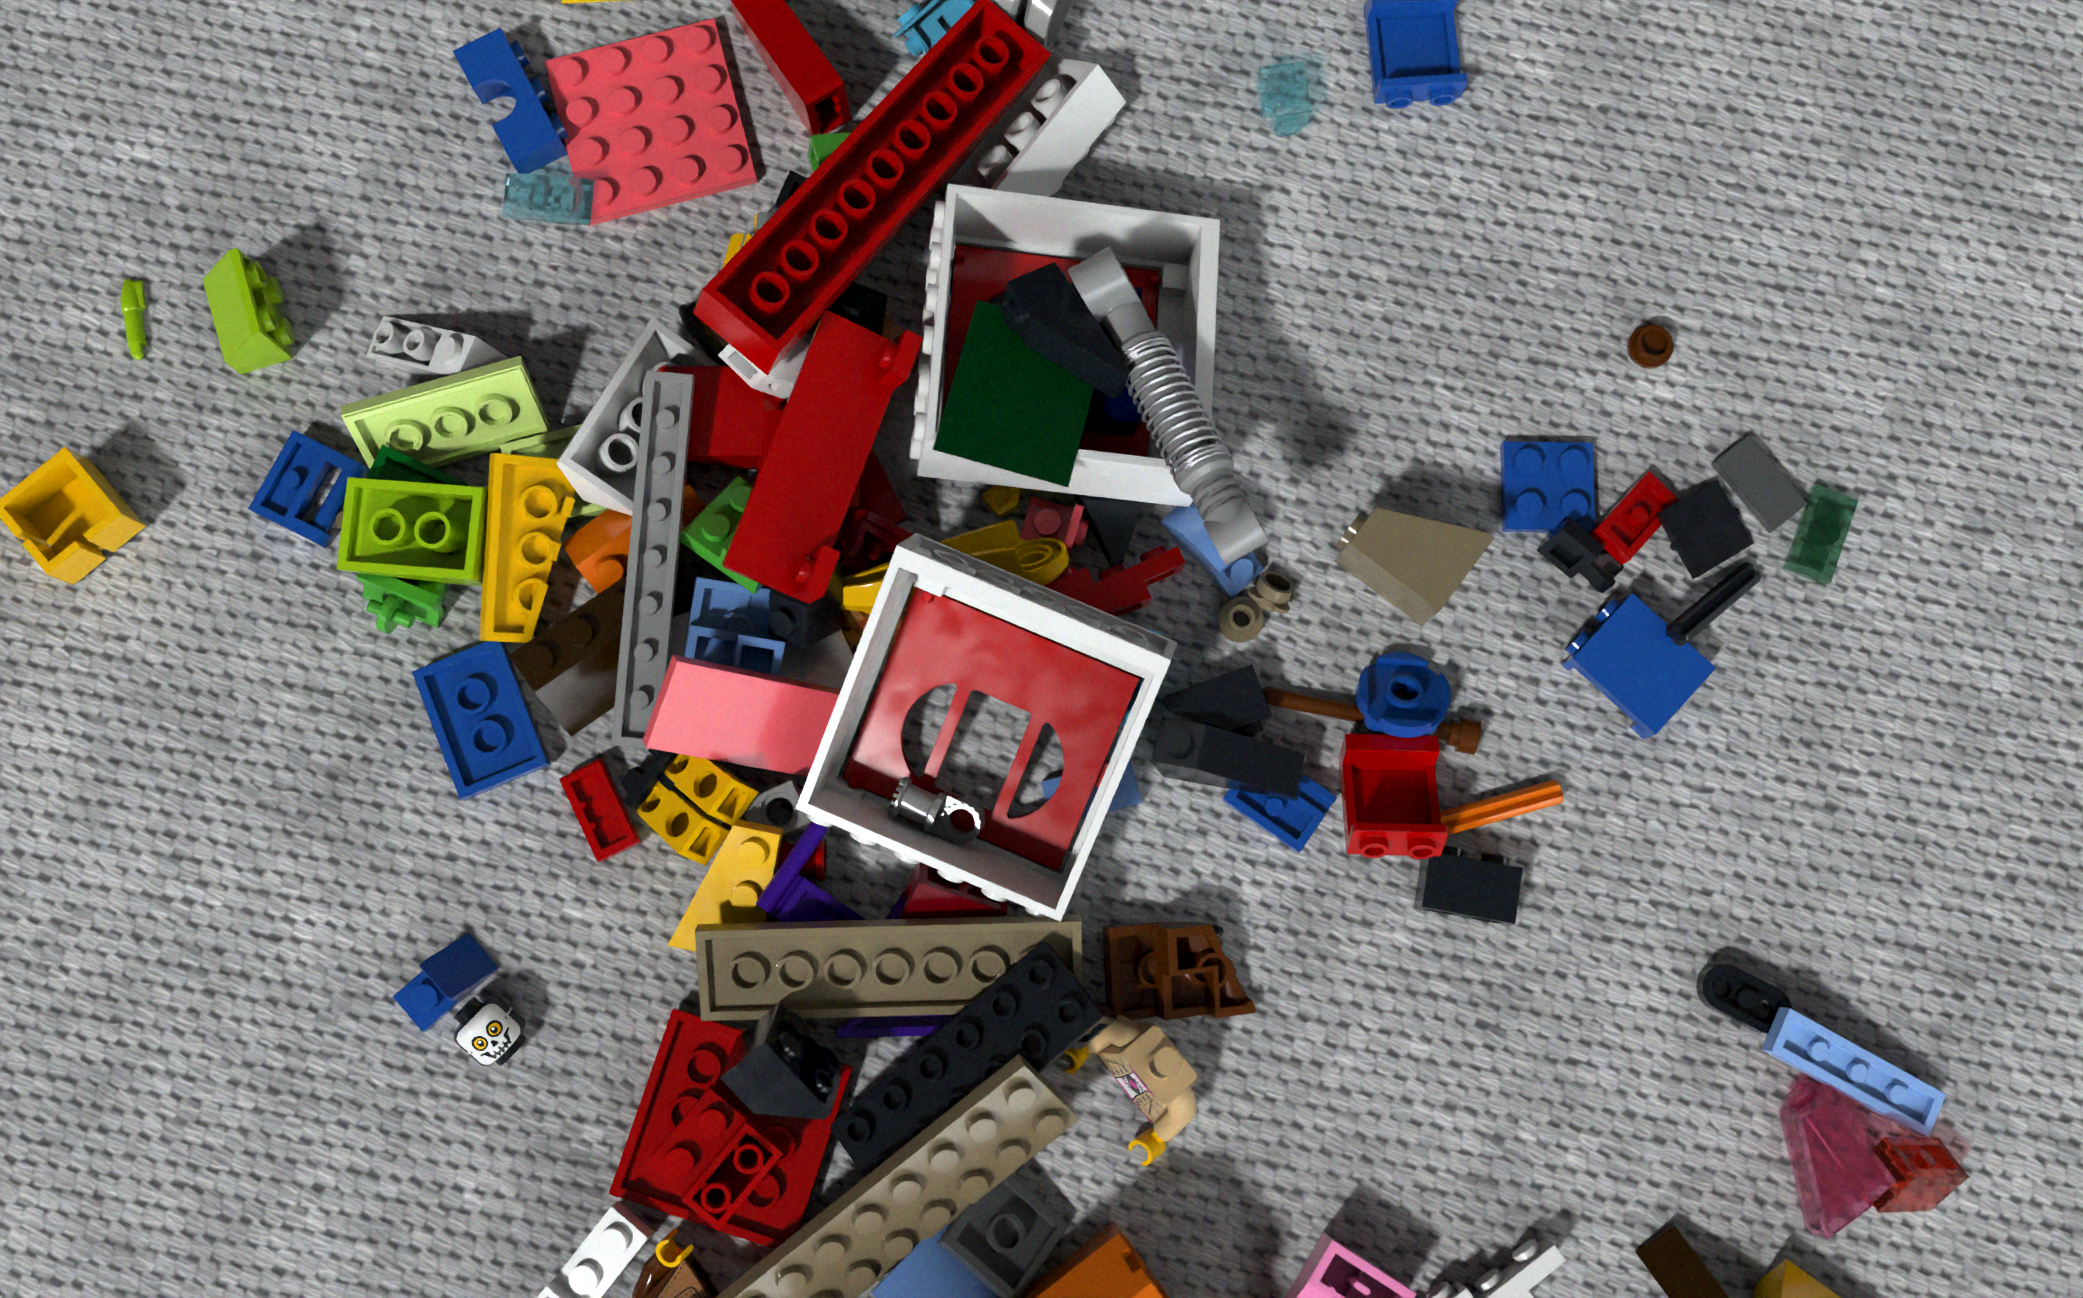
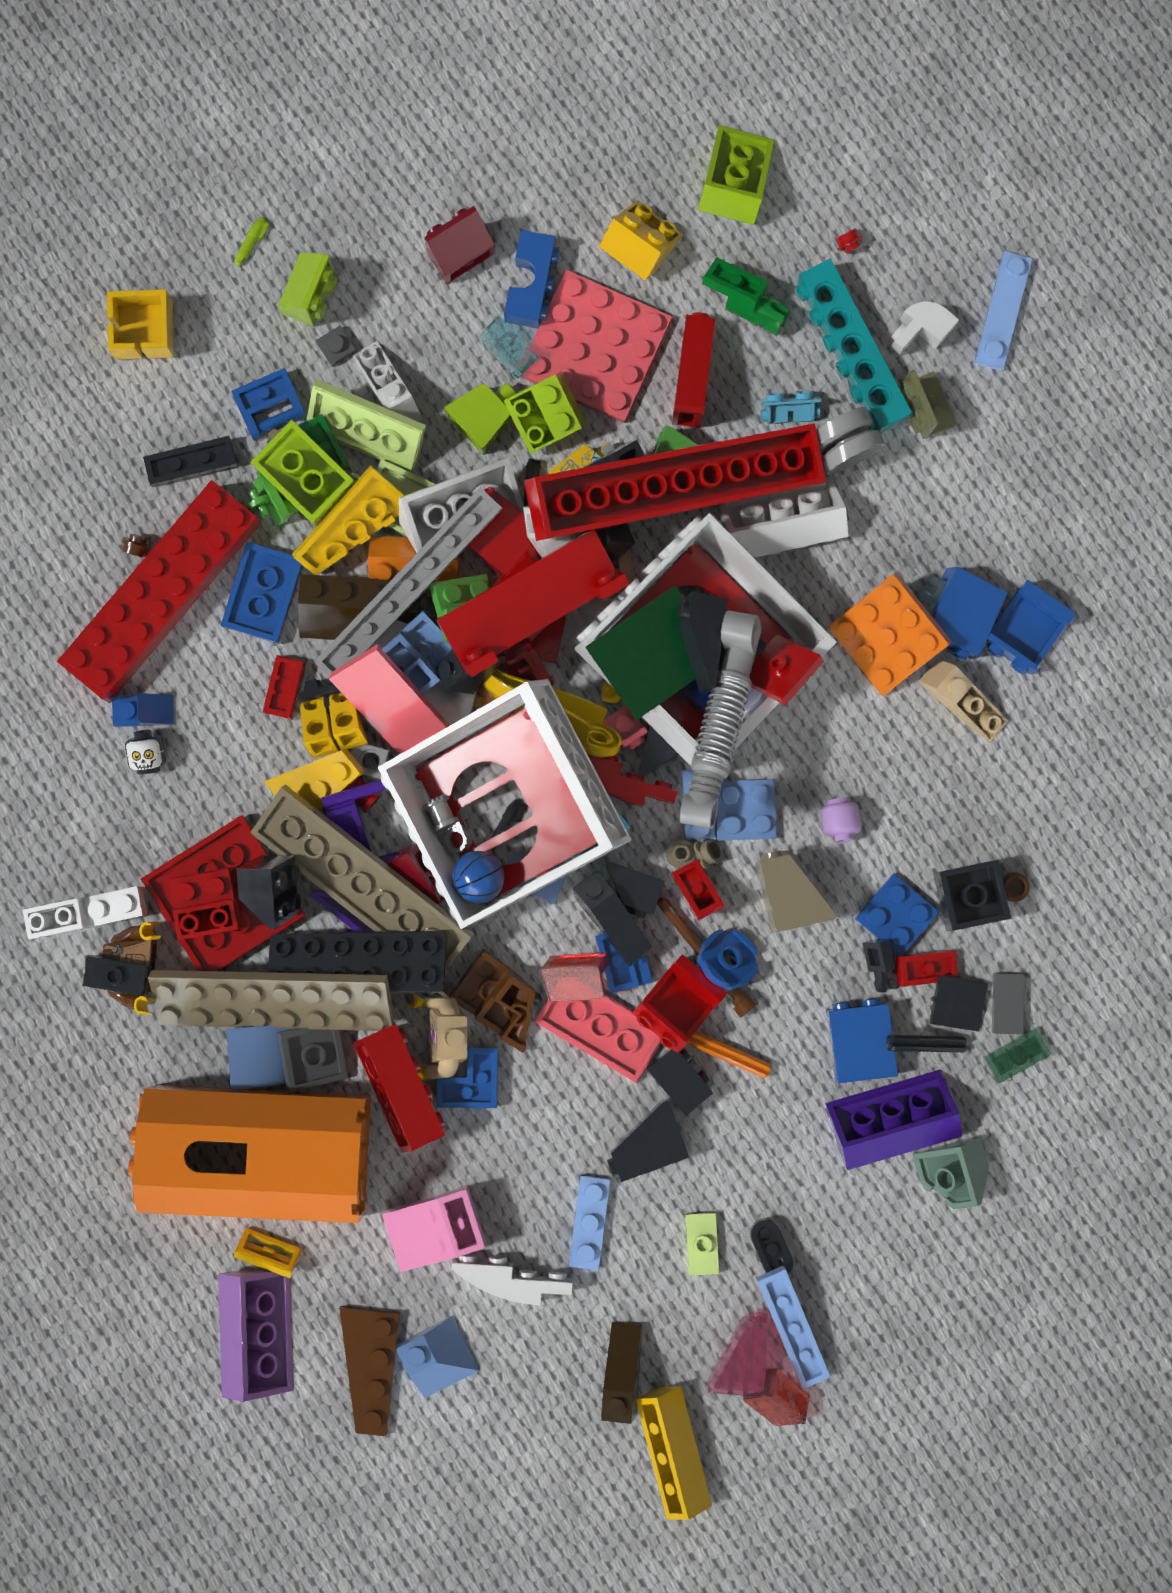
camera: 40 degrees right, 5 degrees up
none -> red brick [56,480,262,703]
none -> reddish brown plate [121,533,151,558]
none -> black plate [143,436,238,487]
none -> dark grey plate [315,325,356,367]
none -> red slope [353,1024,446,1153]
none -> dark red slope [424,206,495,284]
none -> blue plate [436,1047,498,1108]
none -> lime torso [444,383,516,455]
none -> blue piece [451,851,505,904]
none -> black piece [491,799,525,850]
none -> lime slope [503,371,588,454]
none -> coral tile [534,970,661,1083]
none -> clear red panel [541,953,608,1001]
none -> light blue plate [569,1175,610,1271]
none -> black slope [607,1098,689,1182]
none -> red slope [671,859,725,921]
none -> yellowish green plate [685,1212,719,1276]
none -> medium blue plate [716,779,777,841]
none -> red plate [749,635,824,705]
none -> lavender head [821,798,862,842]
none -> dark purple slope [825,1070,962,1170]
none -> orange plate [828,572,952,696]
none -> sand green slope [912,1137,989,1209]
none -> tan slope [918,659,1008,743]
none -> blue panel [931,566,1008,660]
none -> black brick [933,860,1011,931]

